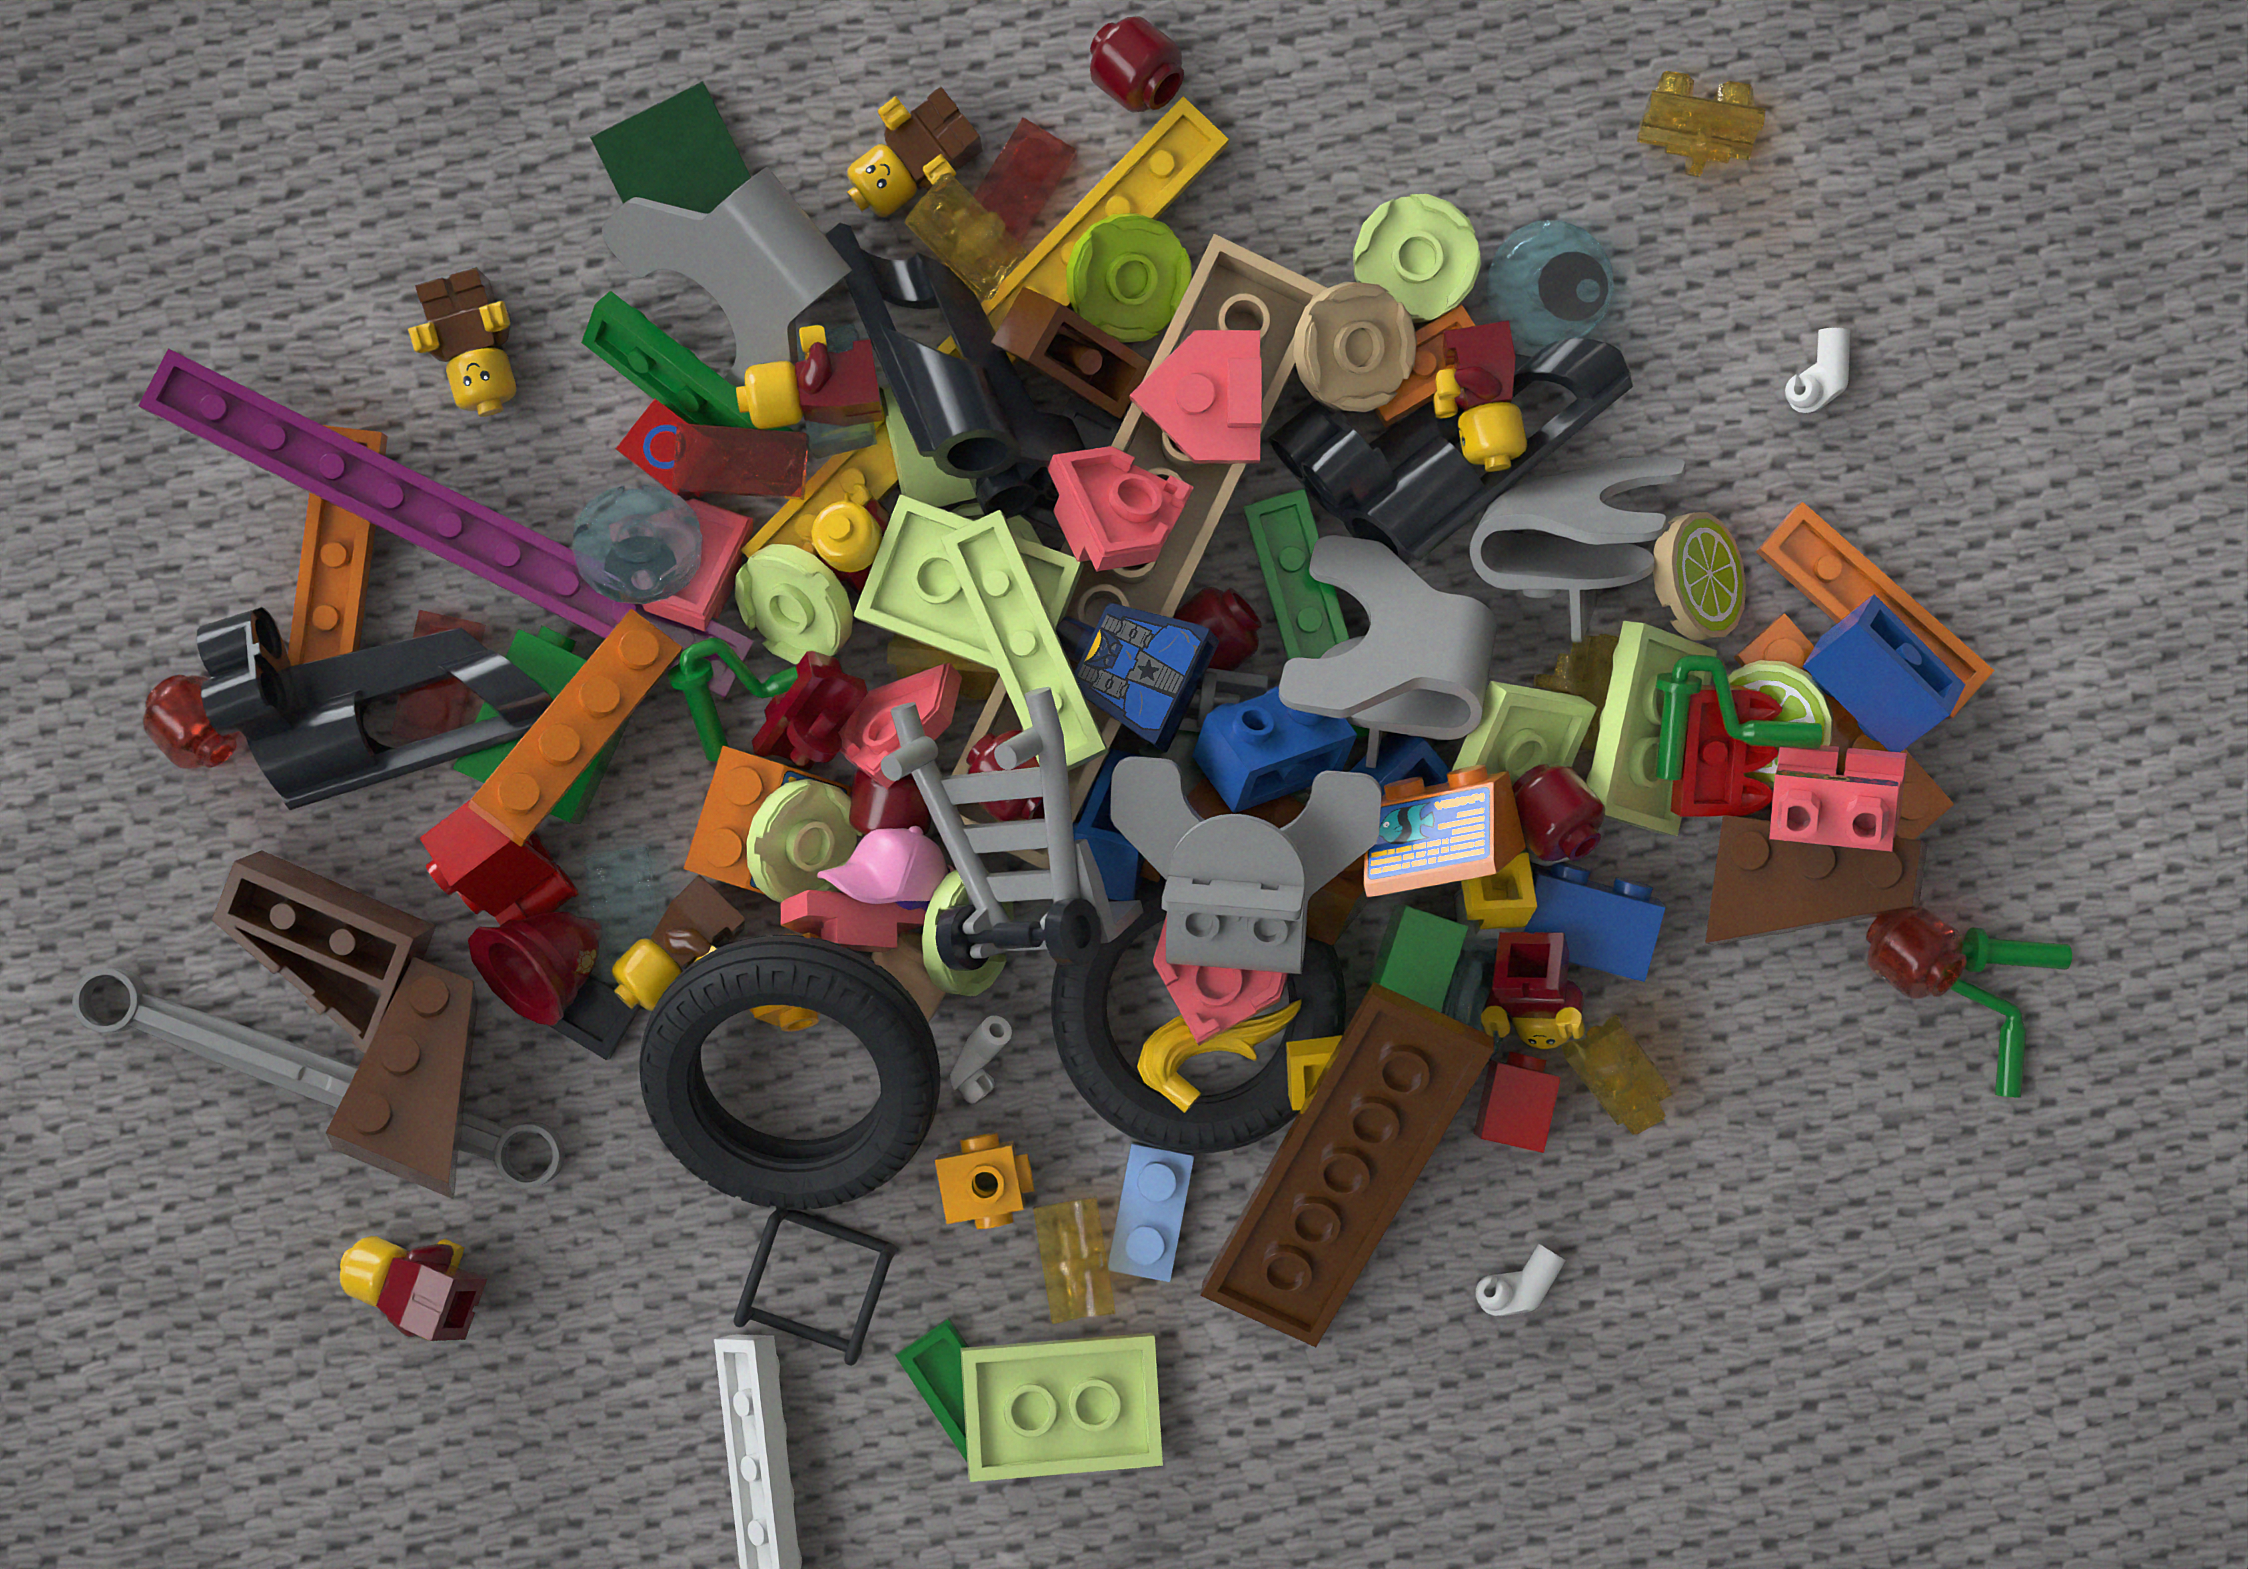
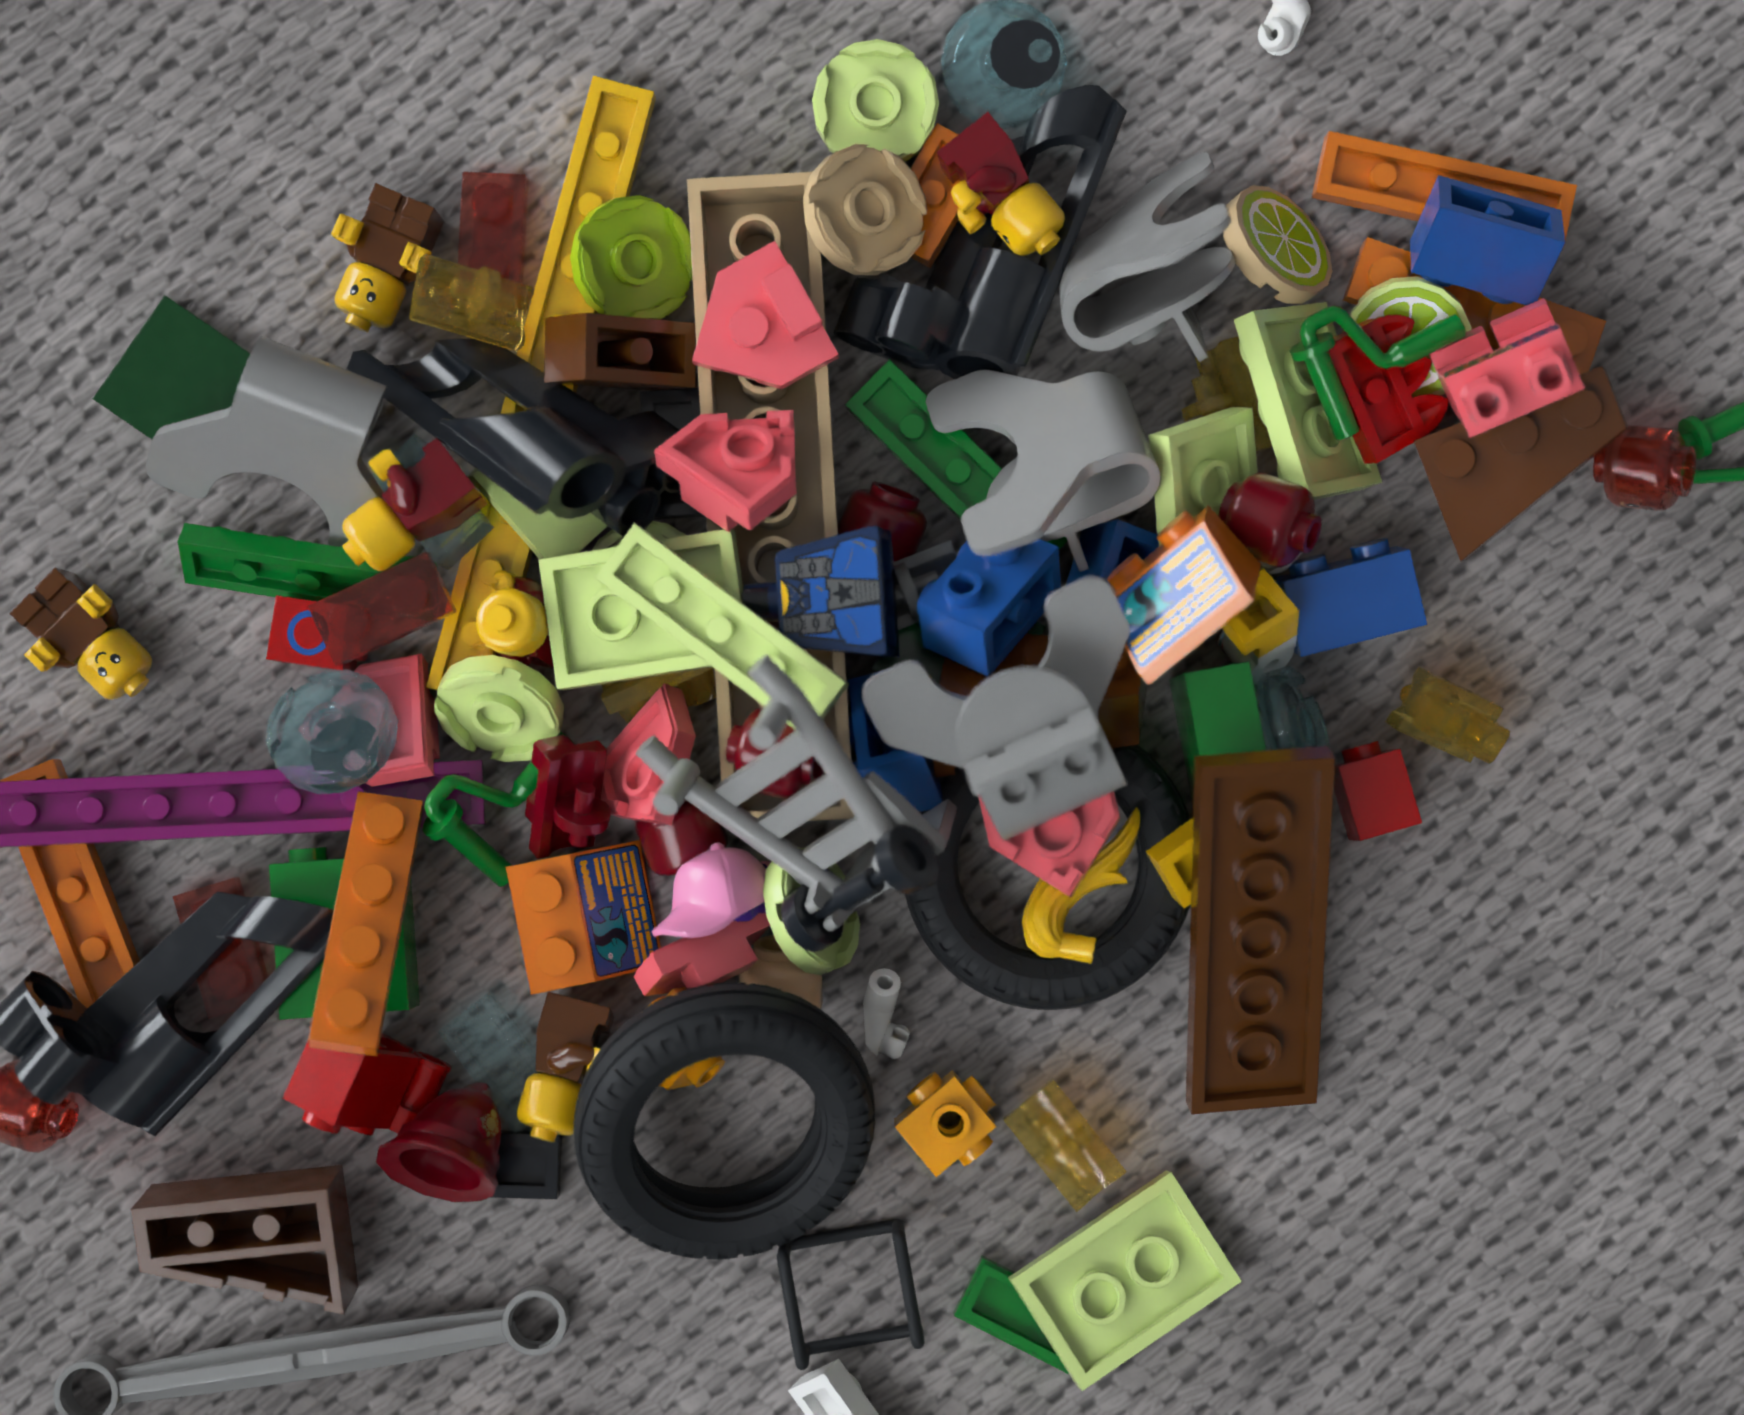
camera: 25 degrees left, 0 degrees up
reddish brown wedge [326,957,478,1199] -> none
yellowish green tile [746,778,862,903] -> none
dark red head [1090,16,1184,113] -> none
light blue plate [1107,1142,1194,1282] -> none
white arm [1476,1244,1566,1316] -> none
dark red piece [1481,932,1585,1049] -> none

